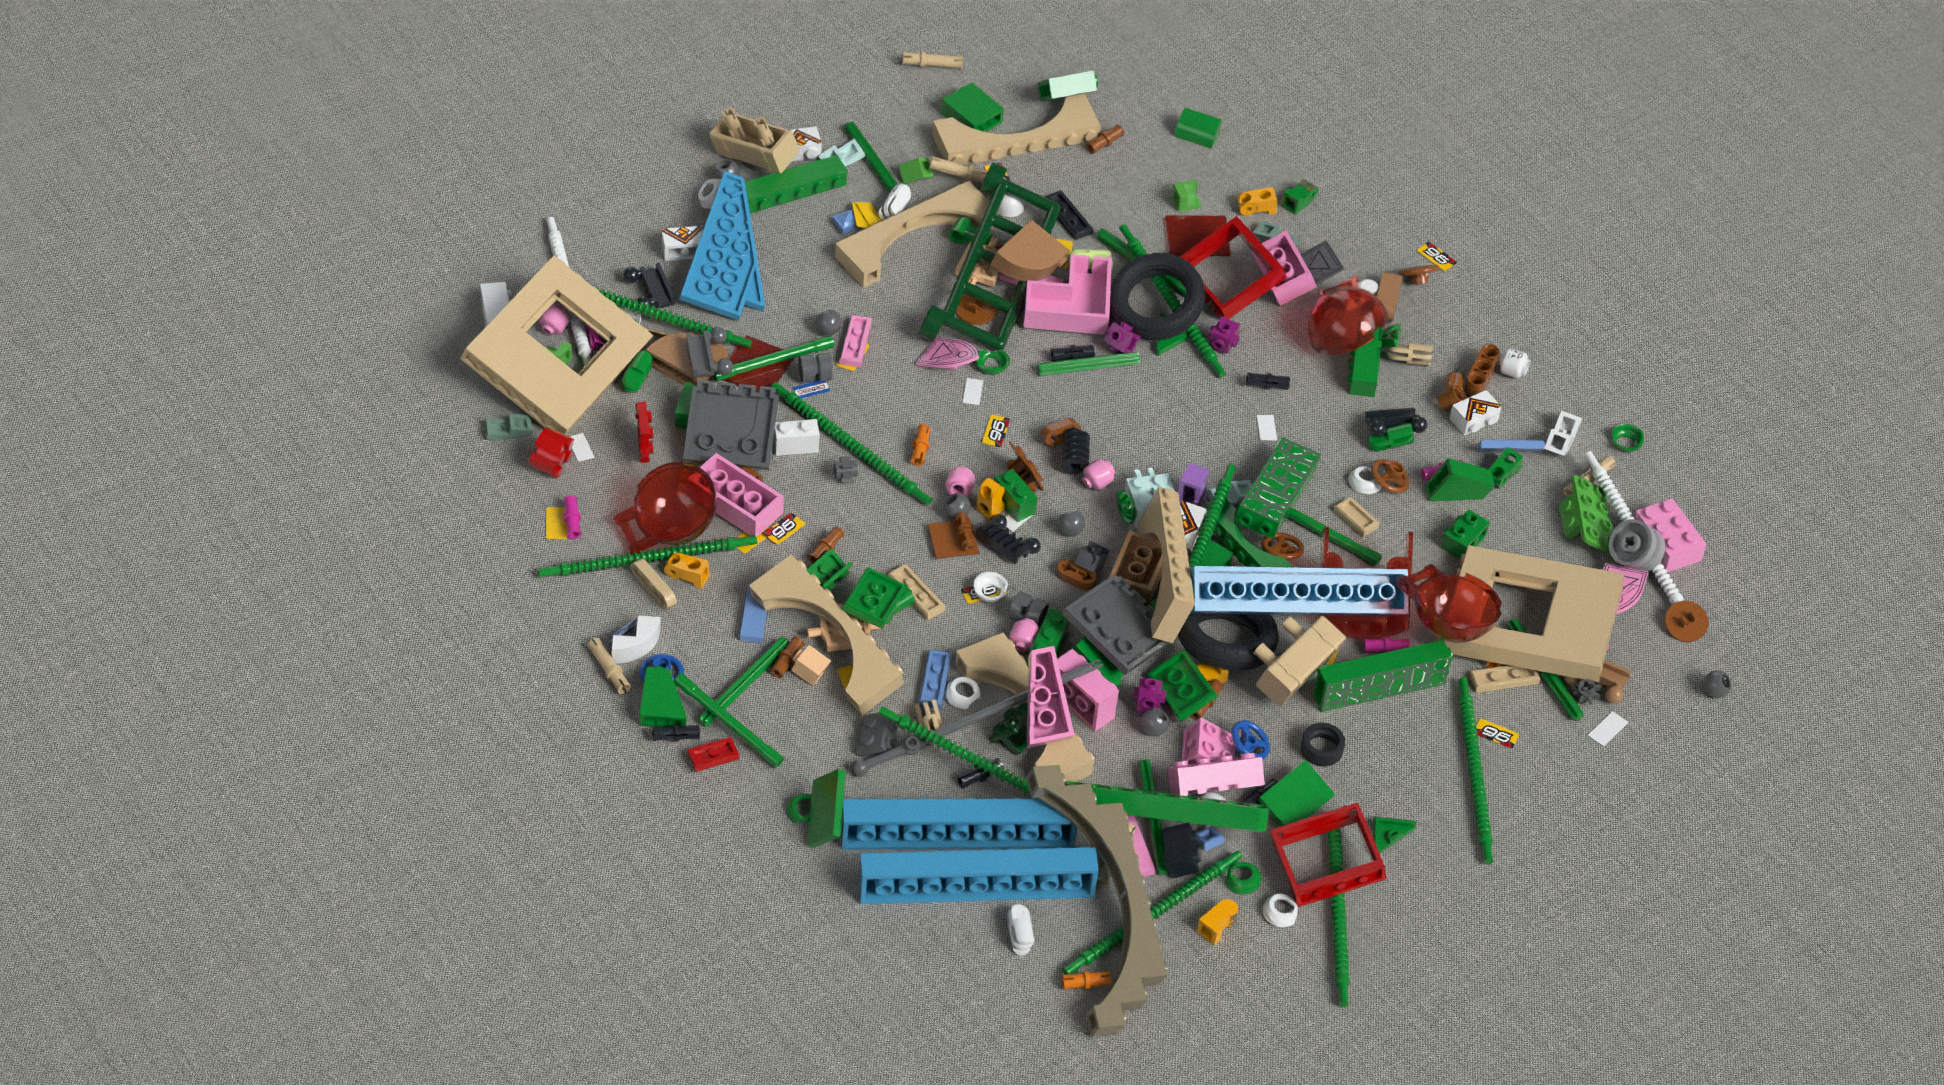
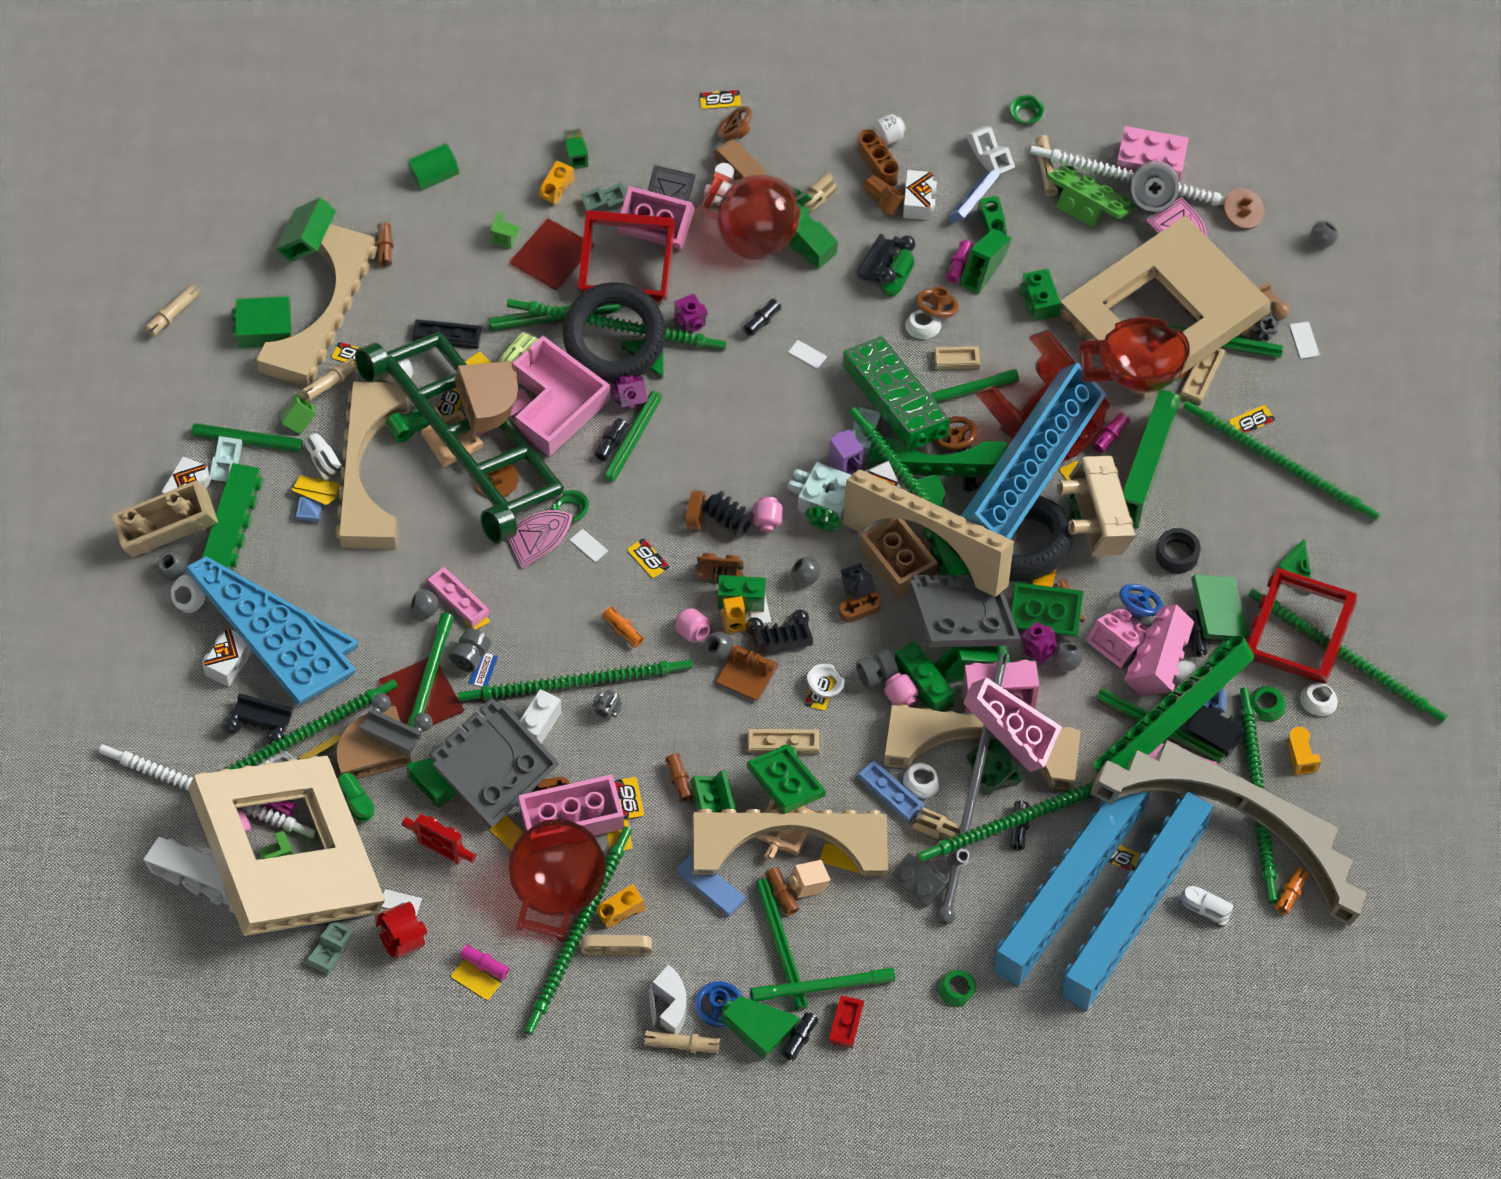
camera: 50 degrees left, 10 degrees up
green tile [807,769,846,848] -> none

